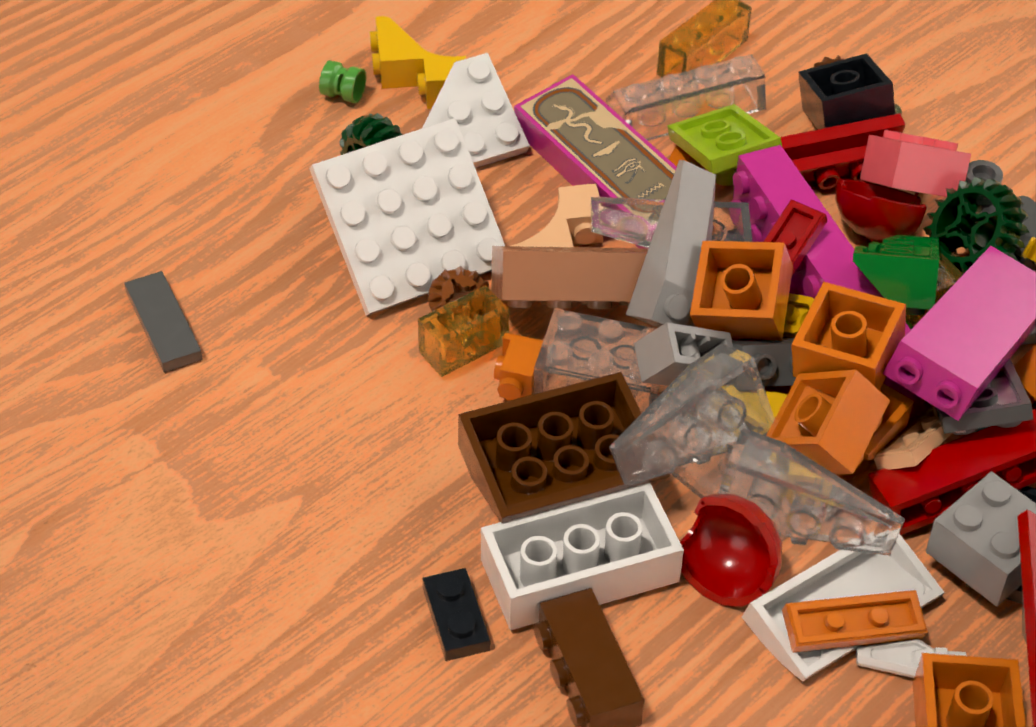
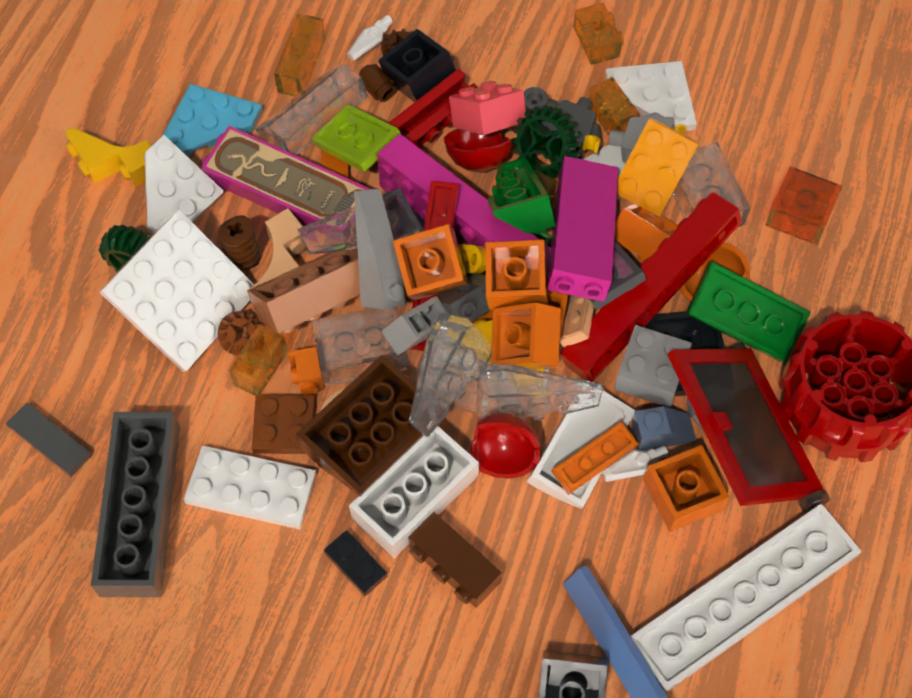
camera: 25 degrees left, 15 degrees up
bright green wheel [319,60,367,104] -> none
none -> dark grey brick [91,412,180,597]
none -> medium azure plate [162,84,263,156]
none -> white plate [183,446,317,530]
none -> reddish brown piece [218,215,261,270]
none -> dark orange plate [252,395,315,454]
none -> white piece [347,15,393,61]
none -> reddish brown brick [358,64,396,102]
none -> sand blue slope [631,406,696,451]

